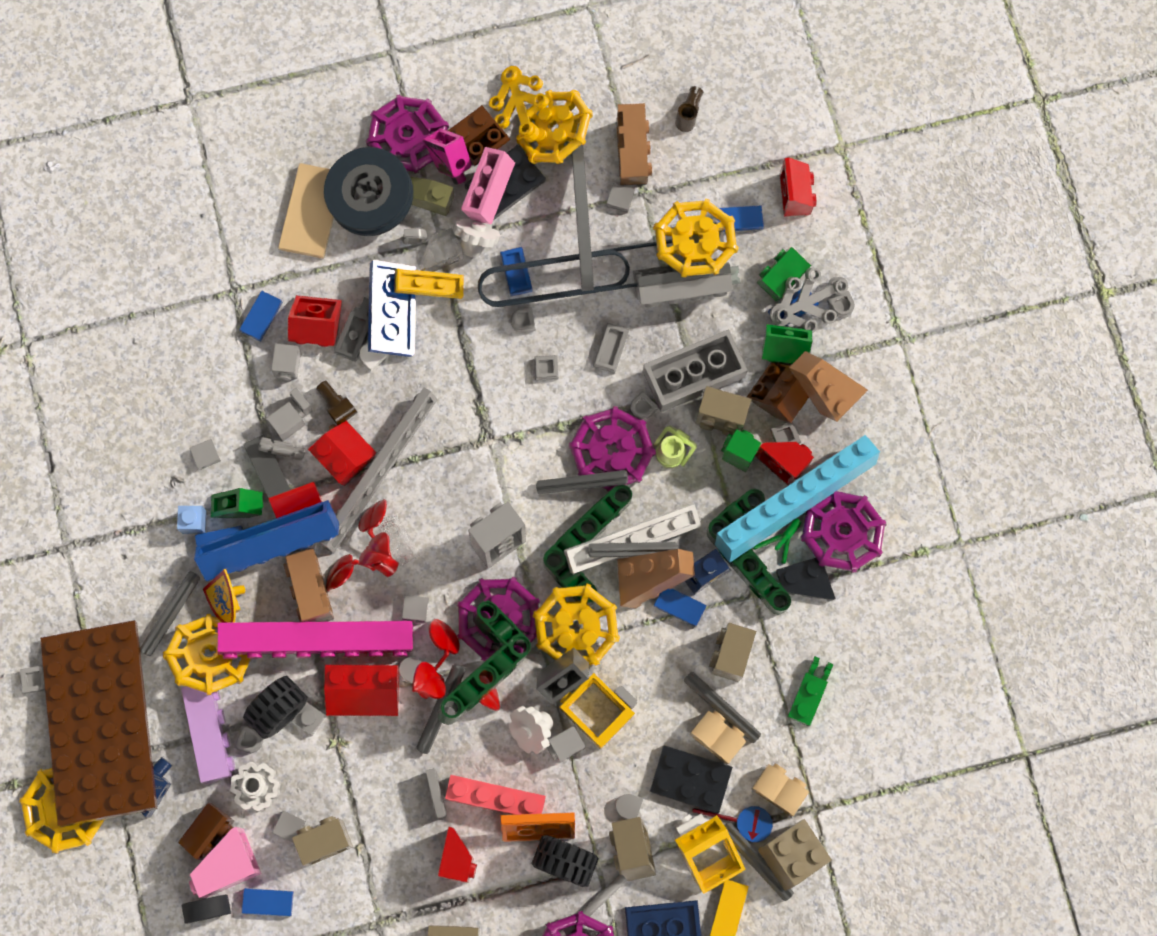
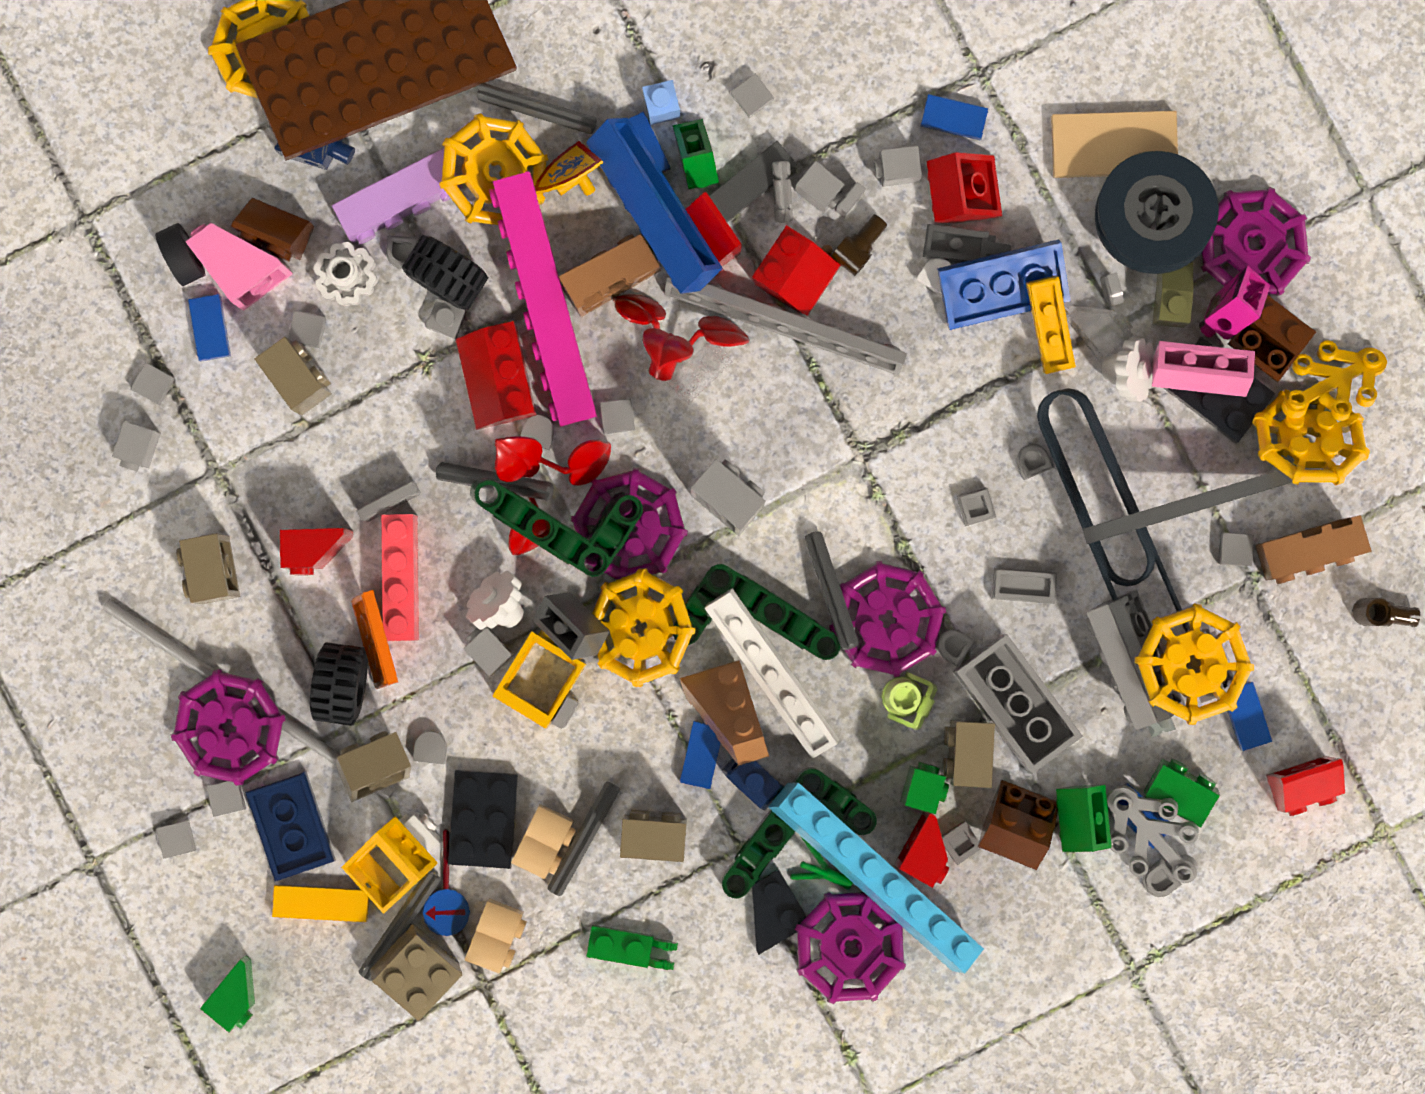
camera: 80 degrees right, 10 degrees up
blue tile [500,247,533,296] -> none
dark grey axle [587,542,679,558] -> none
medium nougat wedge [789,351,868,422] -> none

